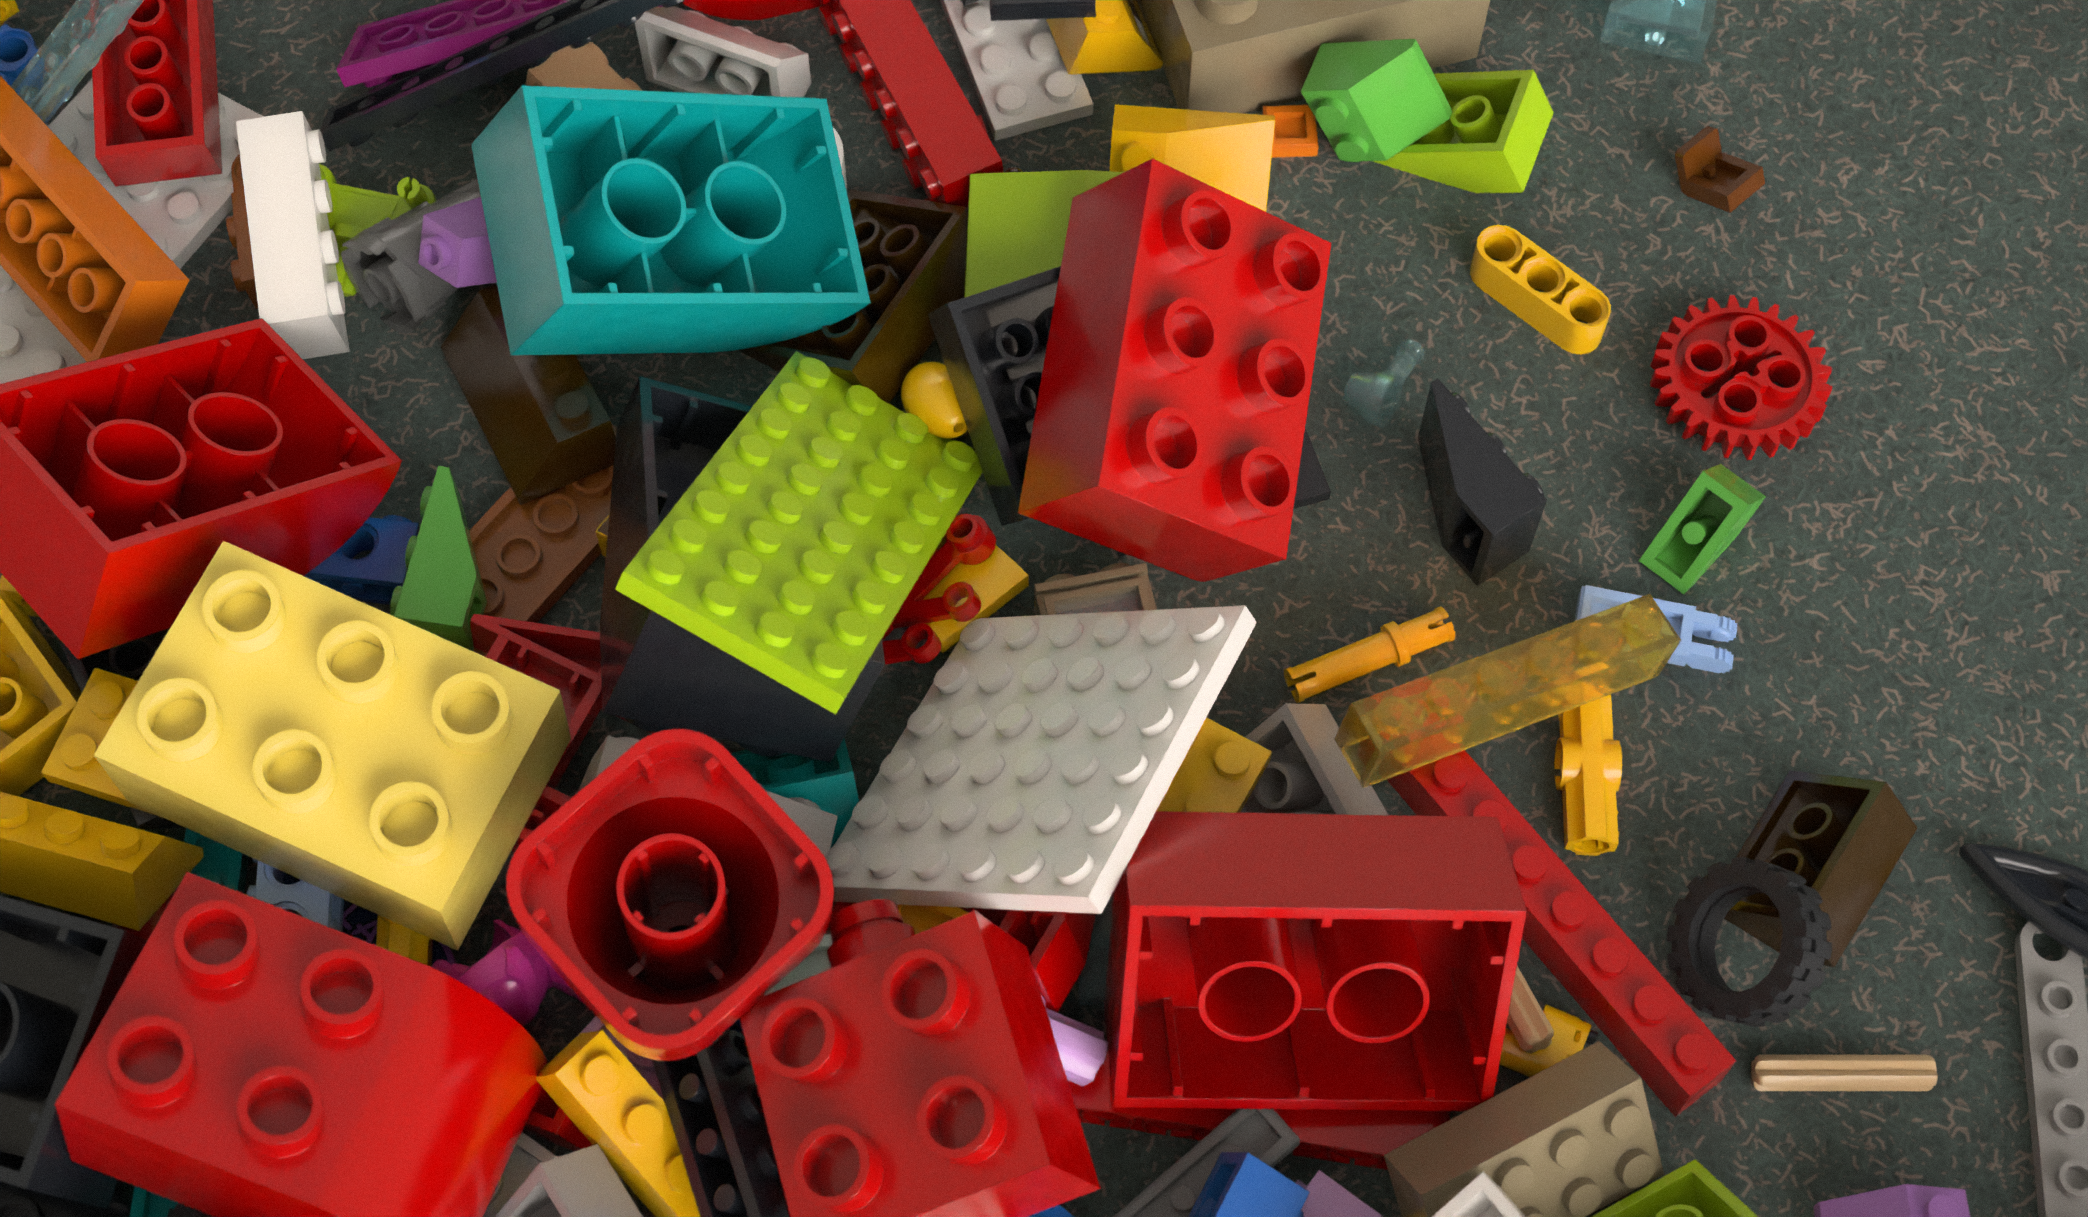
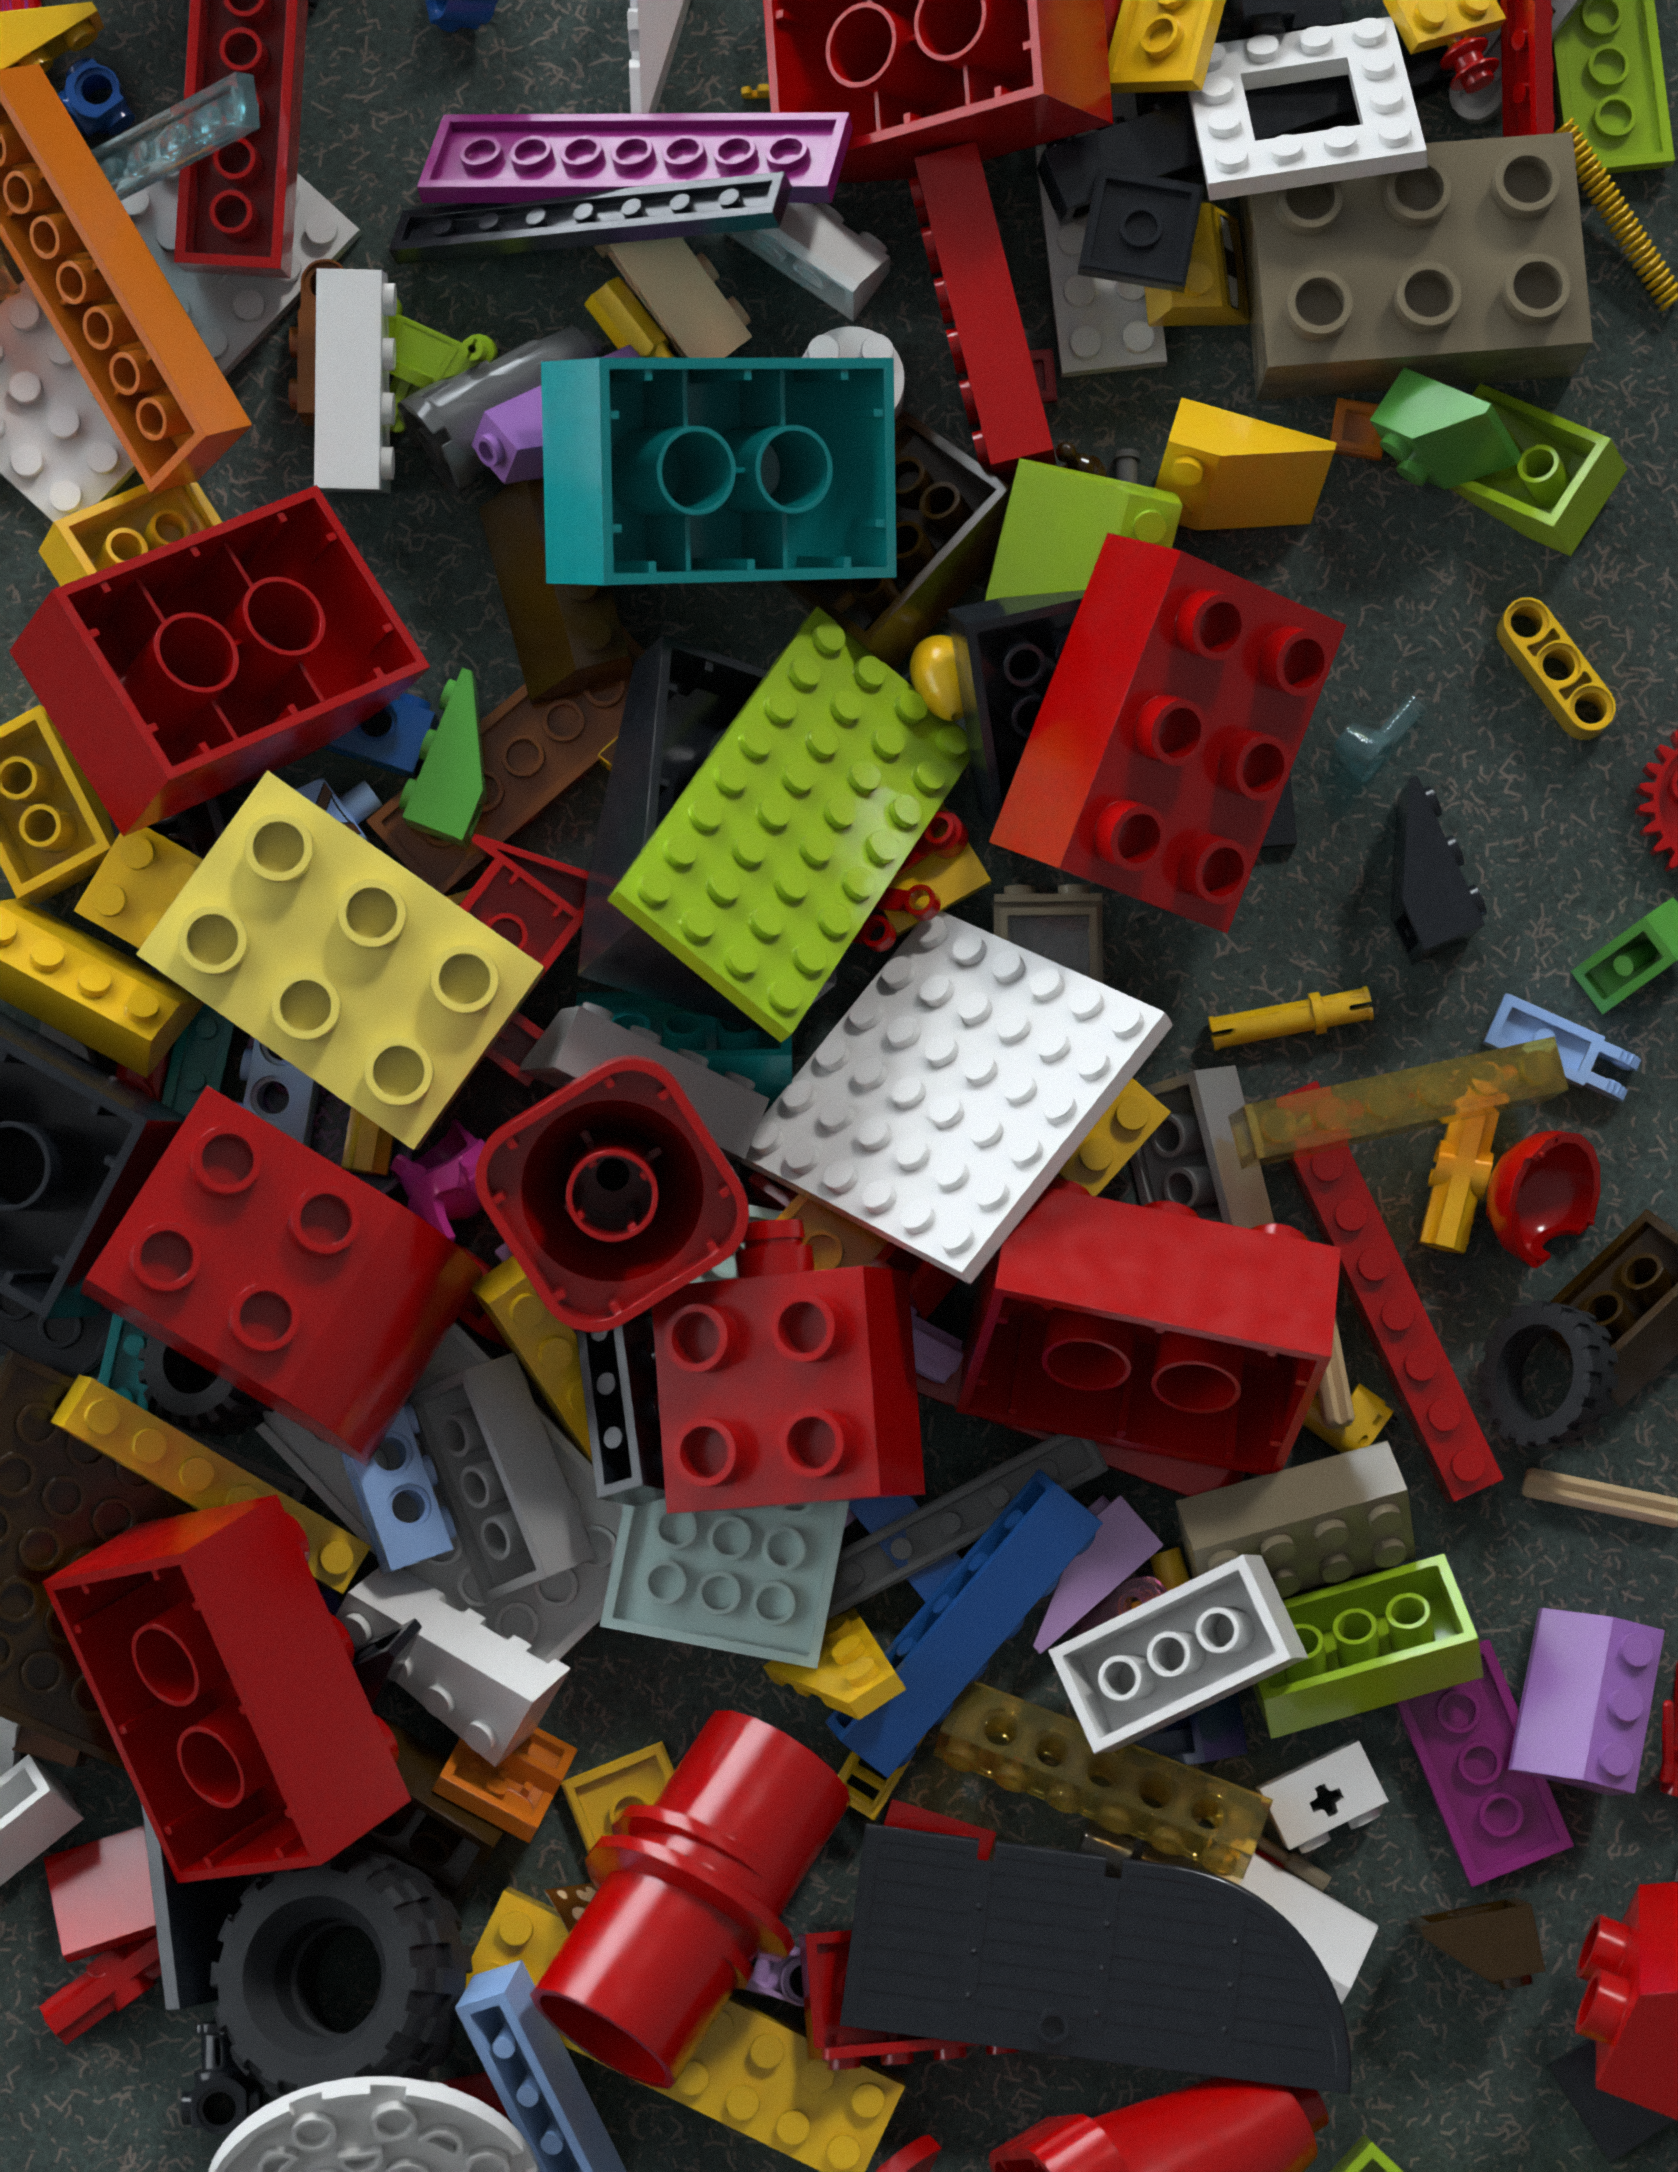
camera: 15 degrees right, 20 degrees up
none -> red cylinder [1486,1131,1601,1268]

